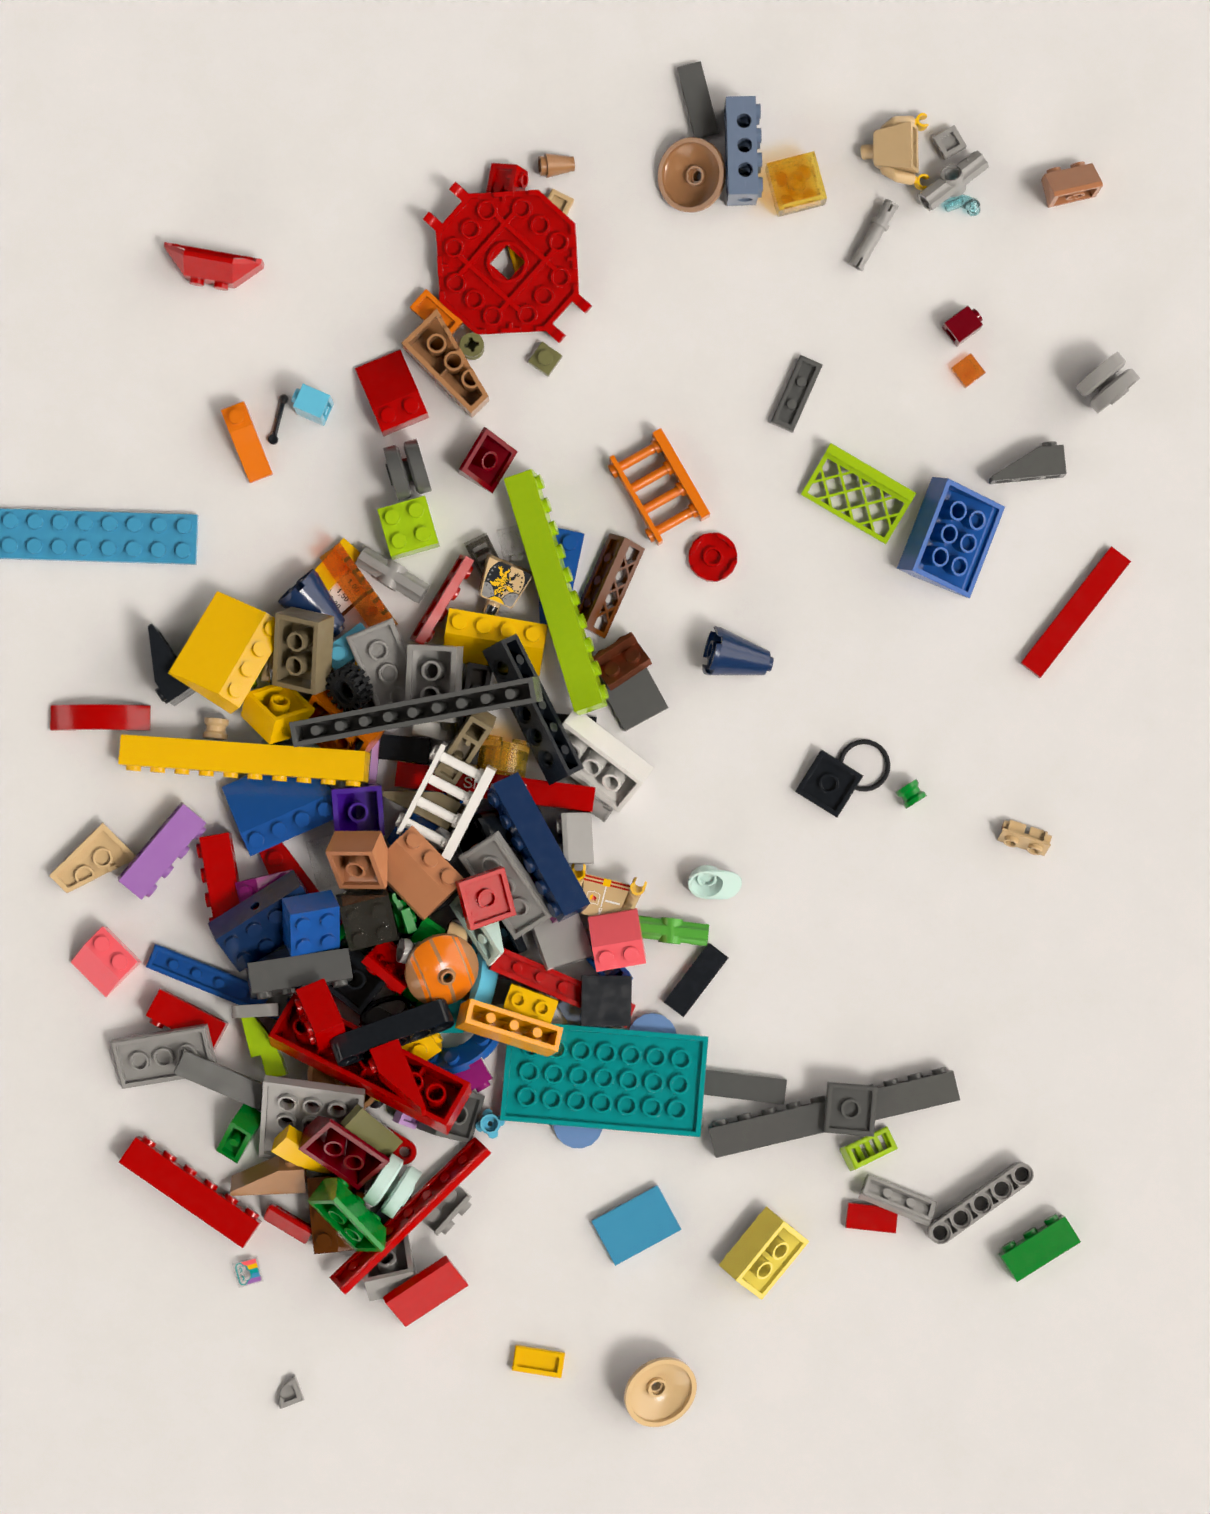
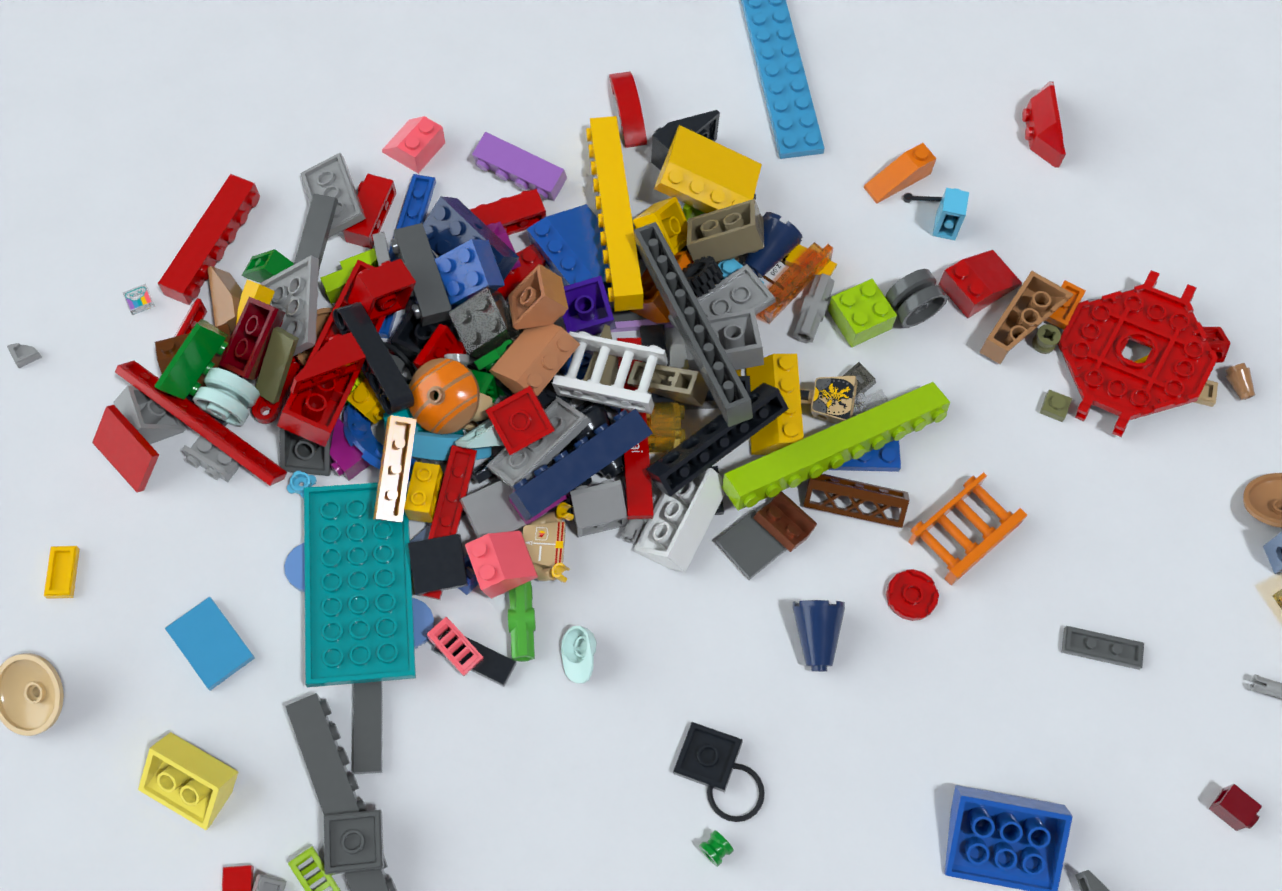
camera: 80 degrees right, 20 degrees down
tan wing [49,823,136,893] -> none
tan wheel [203,718,229,740] -> none
red plate [409,554,474,645] -> none
dark red slope [458,427,518,494] -> none
lime fence [801,443,916,544] -> none
clear orange tile [951,353,986,389] -> none
none -> coral slope [427,617,484,676]

